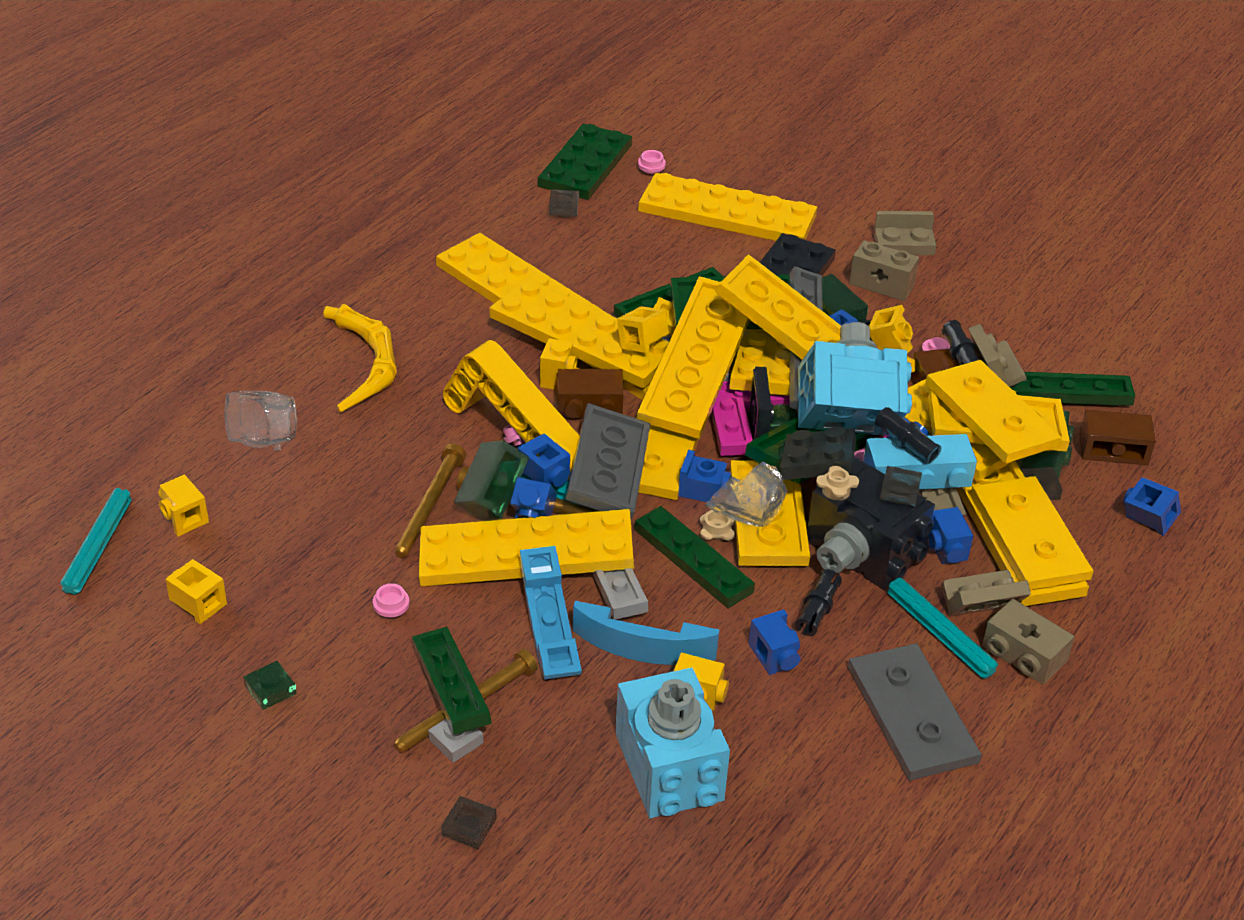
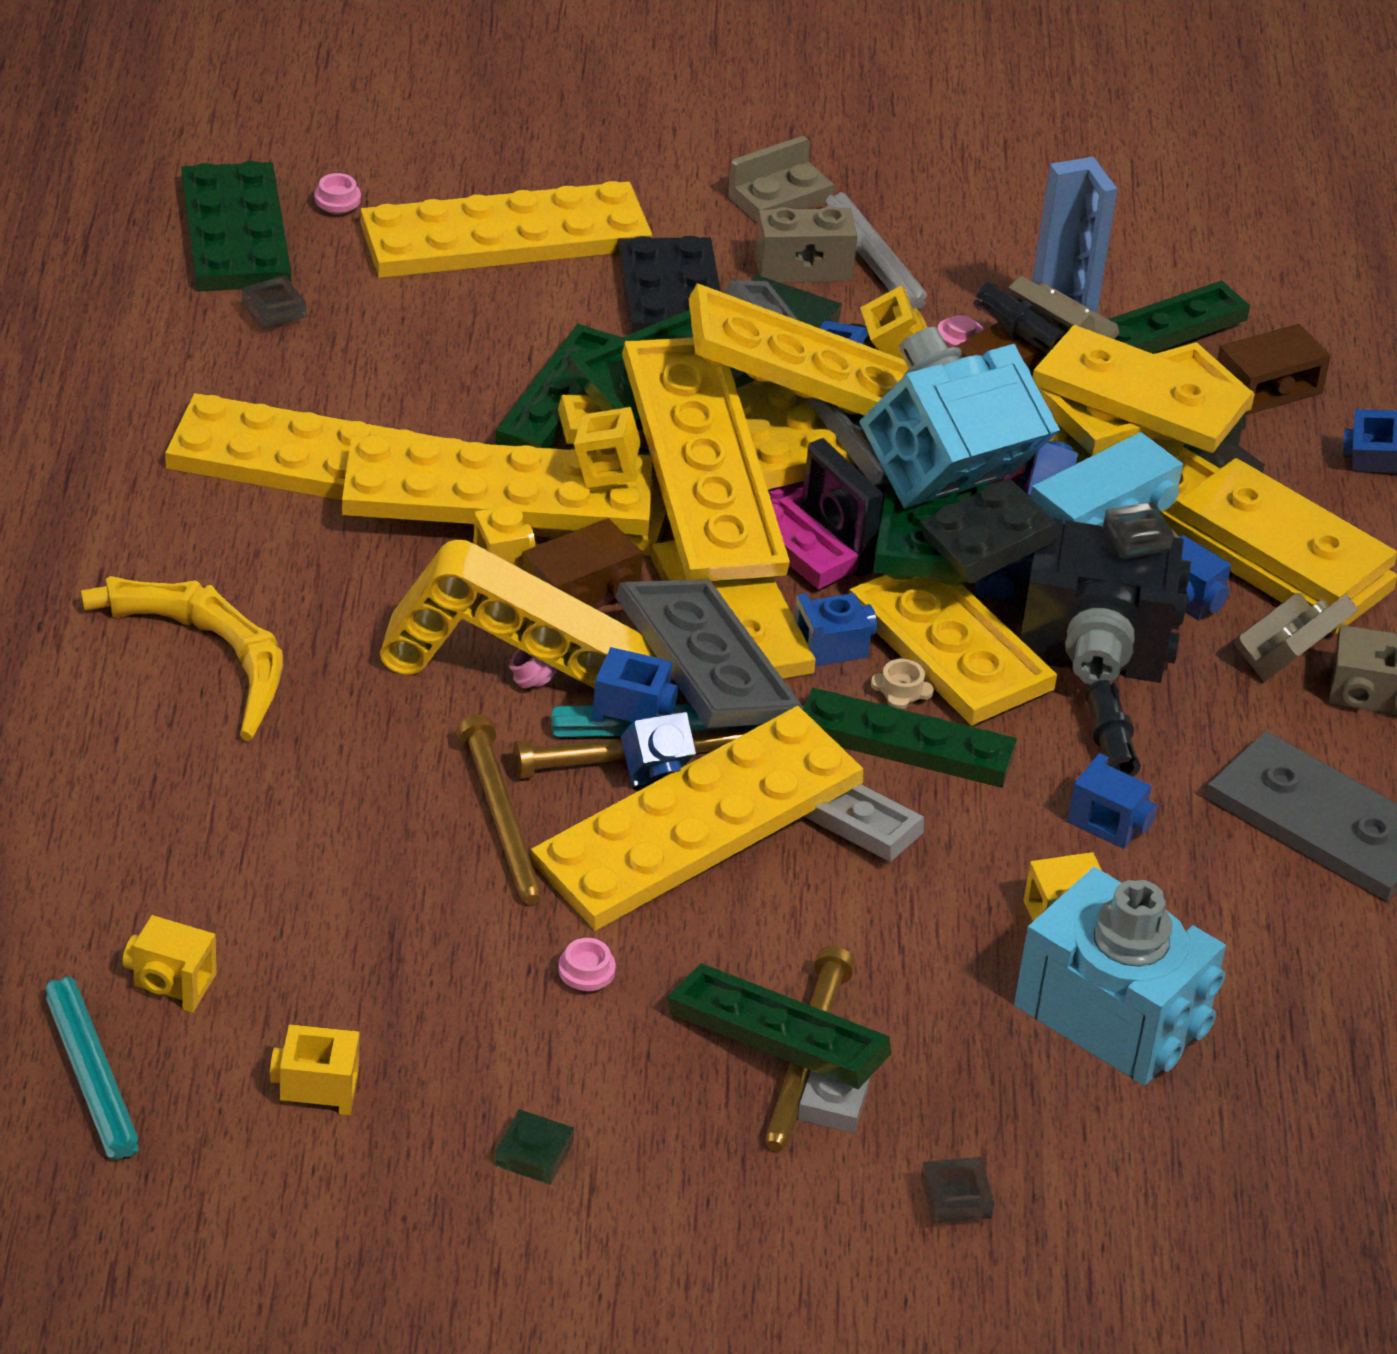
camera: 35 degrees left, 0 degrees up
clear helmet [224,390,298,451] -> none
clear green brick [454,440,529,519] -> none
dark azure slope [520,546,582,679] -> none
dark azure slope [573,601,720,665] -> none
clear helmet [705,462,787,527] -> none
tan plate [816,466,859,500] -> none
black pin [875,407,942,464] -> none
teal axle [888,577,998,679] -> none
none -> light grey axle [826,192,927,310]
none -> medium blue fence [1032,157,1118,313]

